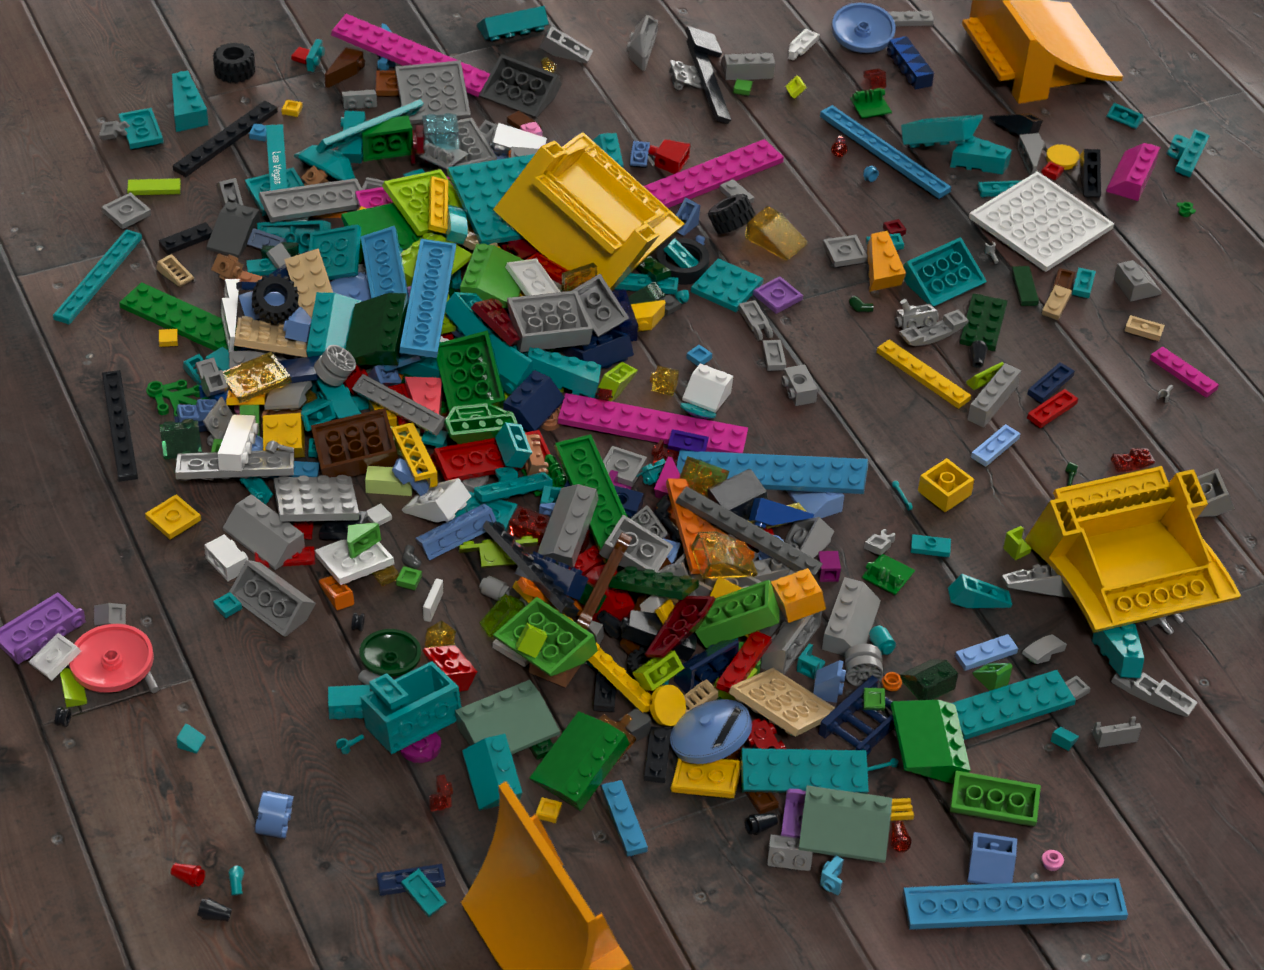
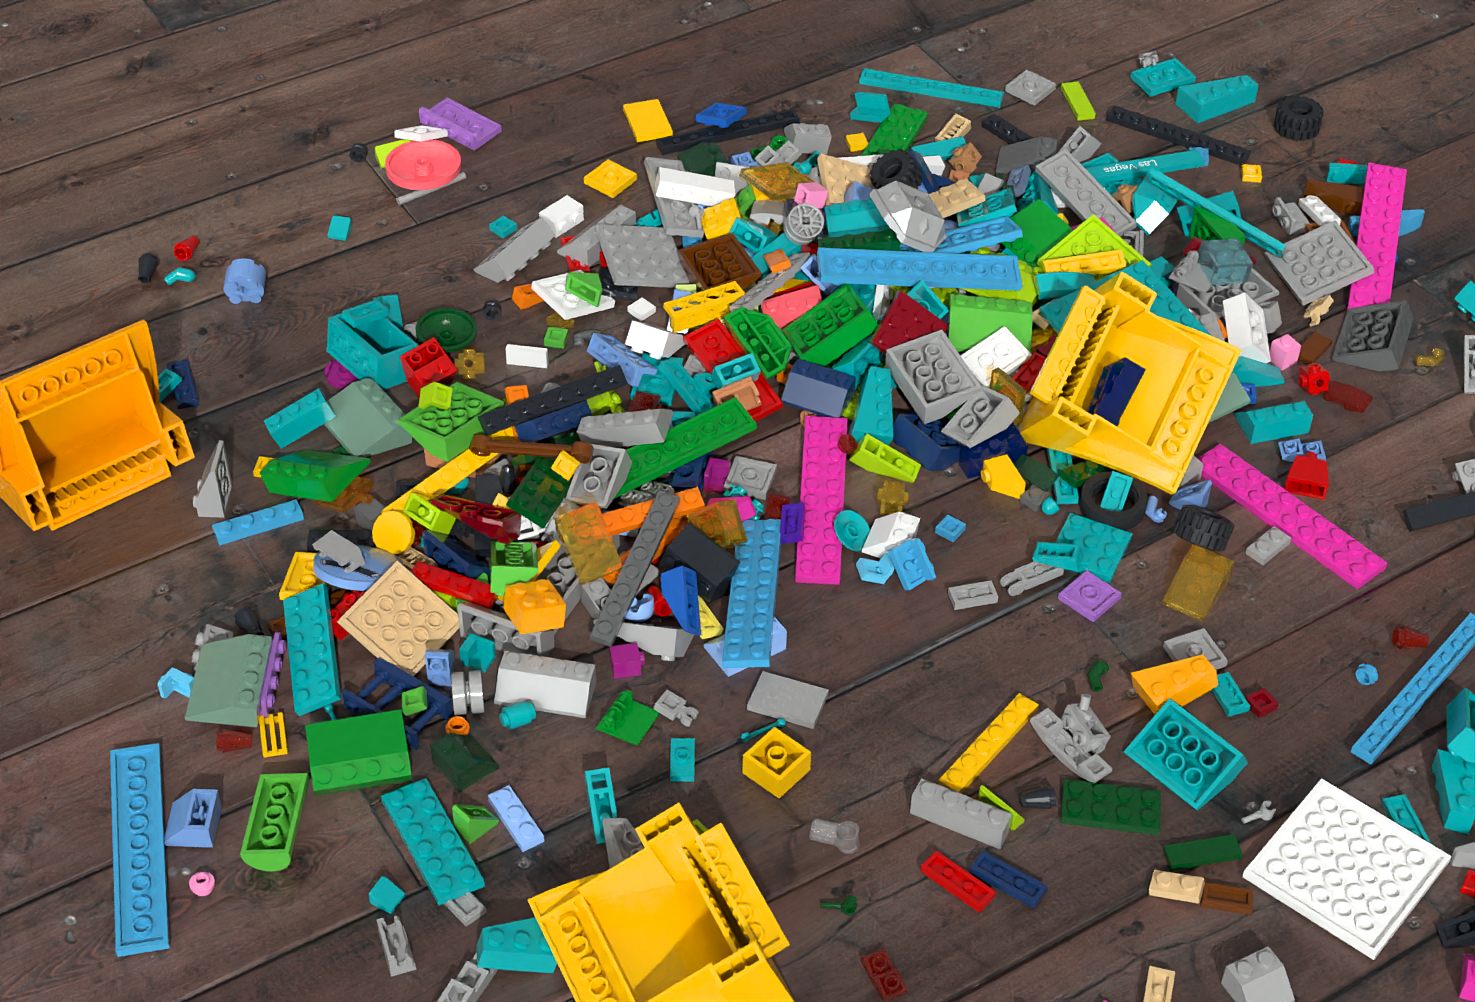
camera: 85 degrees right, 0 degrees up
light grey panel [94,603,126,626] -> none
clear red bracket [429,774,453,811] -> none
light grey brick [781,364,818,406] -> none
light blue plate [971,424,1021,467] -> none
light grey slope [1022,634,1067,664] -> none
teal plate [1072,268,1096,298] -> none
none -> light grey slope [193,440,233,518]
none -> light grey hinge [313,530,365,573]
none -> yellow tile [551,450,580,481]
none -> yellow tile [623,99,673,142]
none -> blue plate [695,102,747,128]
none -> light grey tile [747,671,829,729]
none -> orange tile [763,249,791,273]
none -> light grey slope [784,123,832,154]
none -> teal arm [793,161,812,175]
none -> bright pink brick [794,182,828,208]
none -> clear piece [810,818,859,854]
none -> teal panel [850,92,891,123]
none -> medium azure bracket [856,553,894,584]
none -> light grey piece [869,181,947,252]
none -> dark azure bracket [887,538,936,590]
none -> teal tile [911,136,966,160]
none -> teal slope [1032,542,1083,571]
none -> clear blue wedge [1086,357,1146,426]
none -> white plate [1298,195,1341,227]
none -> red brick [1298,363,1330,395]
none -> tan plate [1304,295,1334,326]
none -> clear red slope [1323,381,1373,413]

